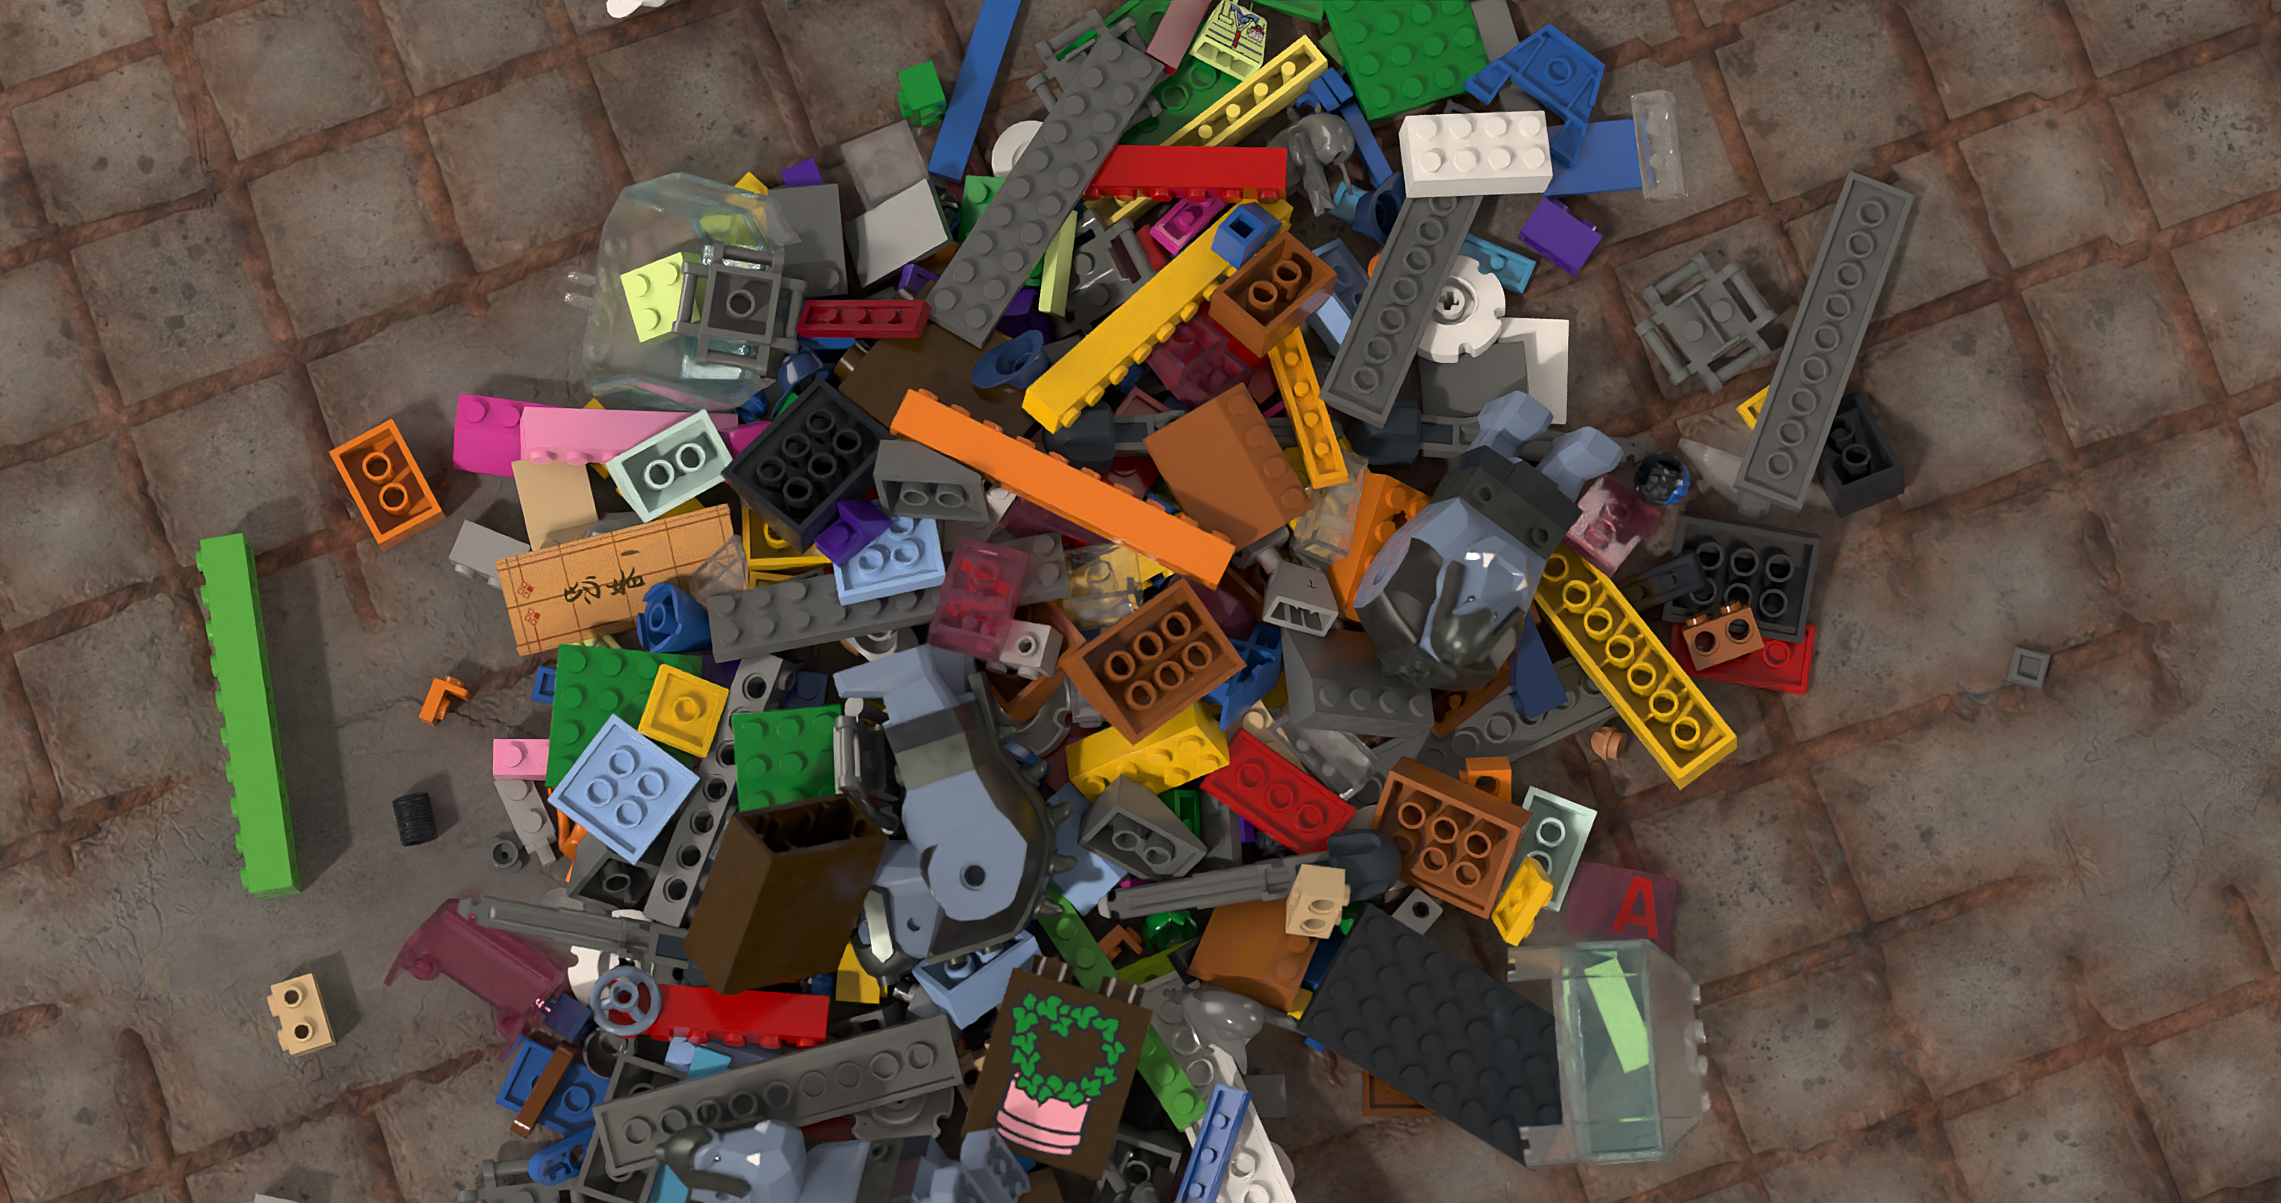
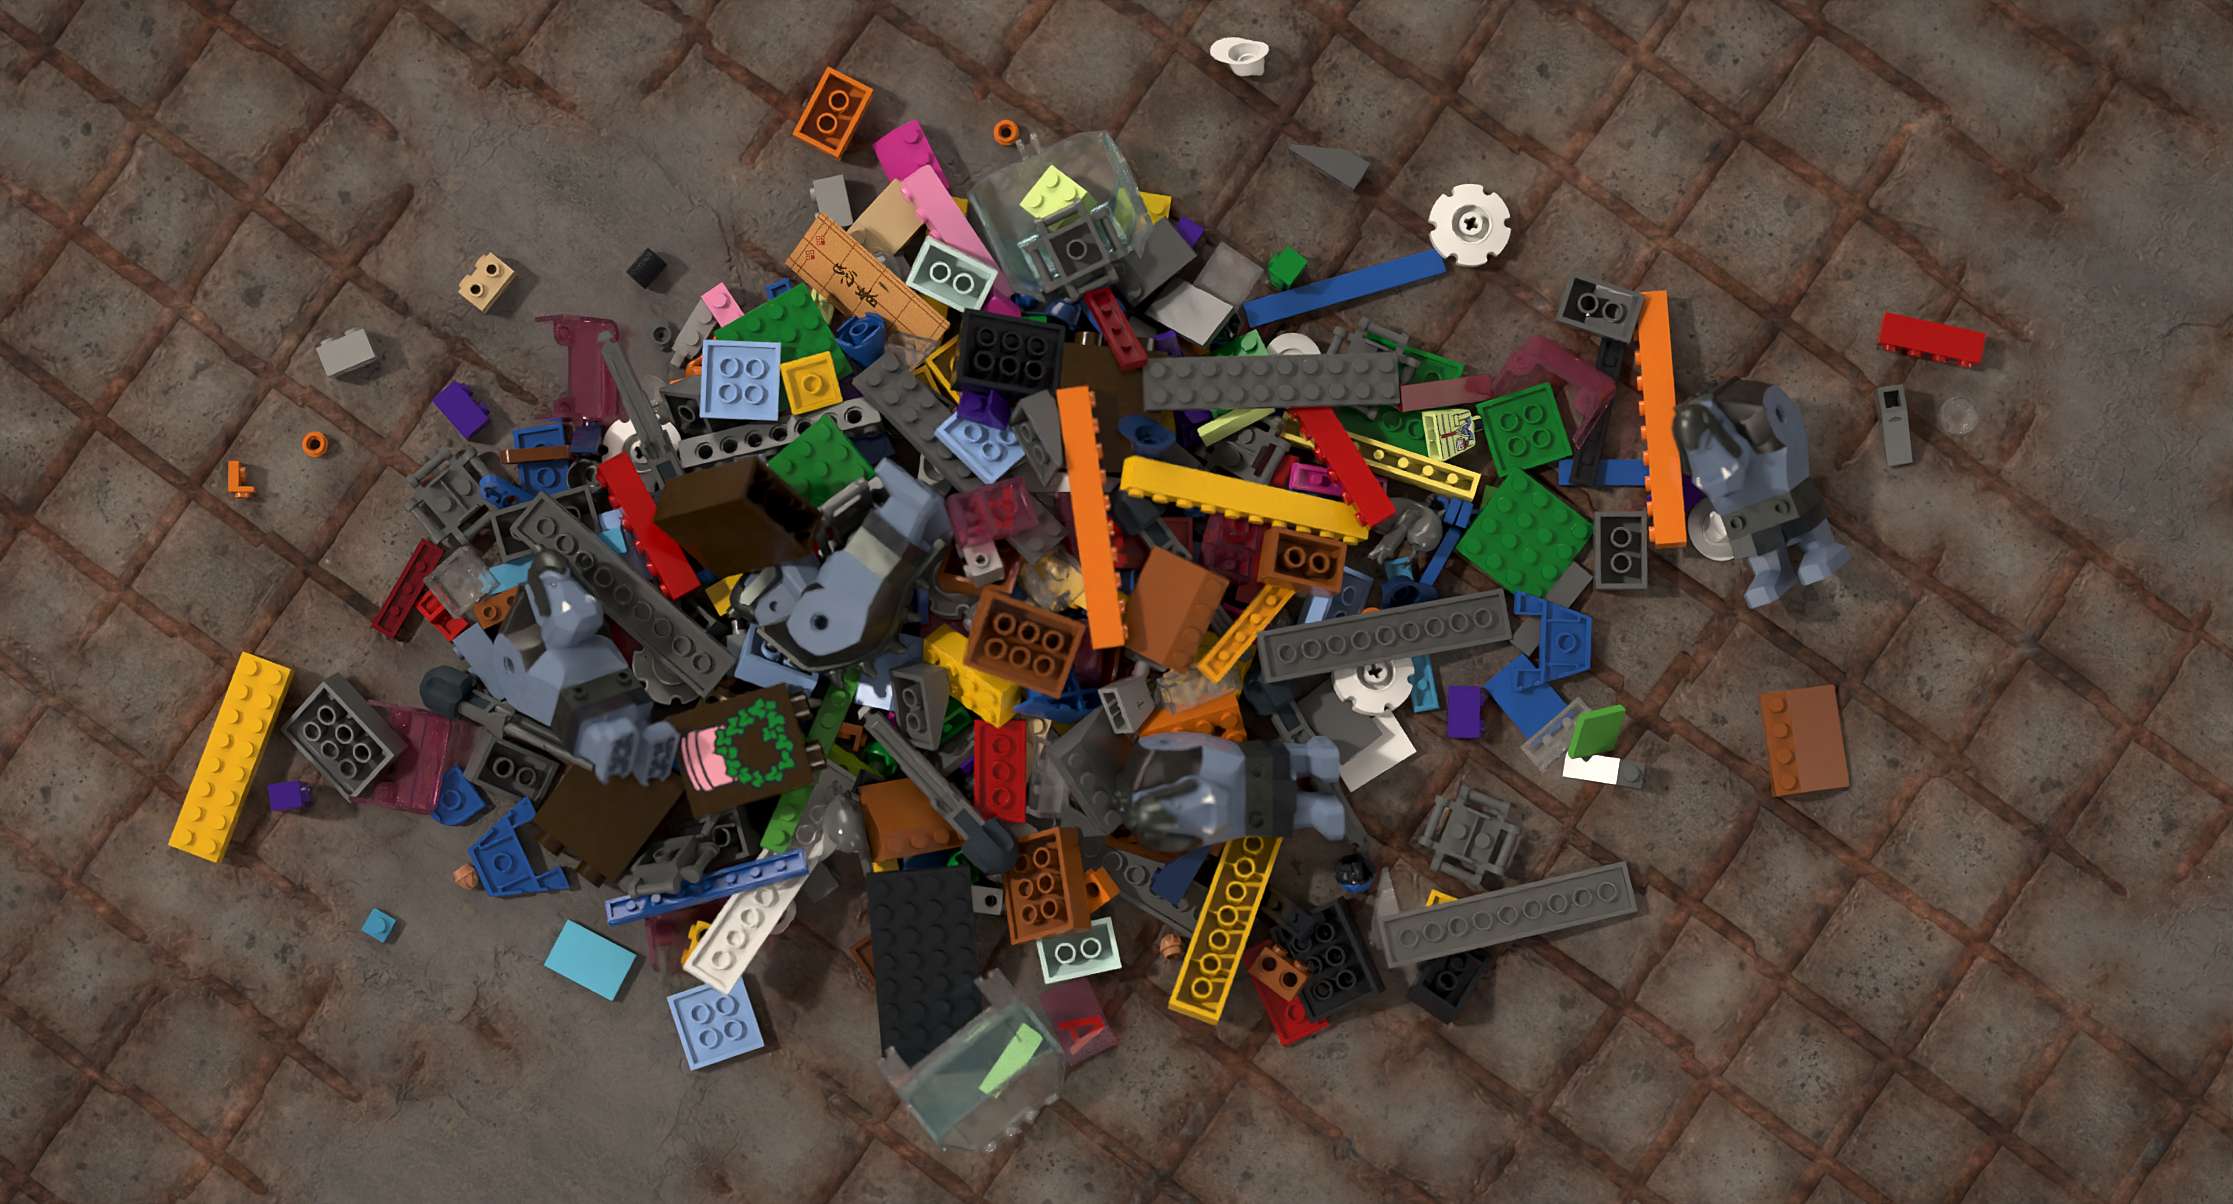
camera: 65 degrees right, 5 degrees up
bright green brick [196,533,302,900] -> none
orange bracket [419,675,470,727] -> none
sand blue piece [589,966,662,1036] -> none
blue slope [1211,202,1282,270] -> none
tan brick [1286,864,1350,939] -> none
white brick [1399,111,1553,198] -> none
yellow plate [1491,855,1554,947] -> none
clear pink tile [1561,473,1660,578] -> none
dark grey tile [2005,646,2050,691] -> none
none -> dark purple brick [432,381,491,441]
none -> orange plate [994,120,1019,146]
none -> slope [1562,751,1645,790]
none -> bright green tile [1567,704,1626,760]

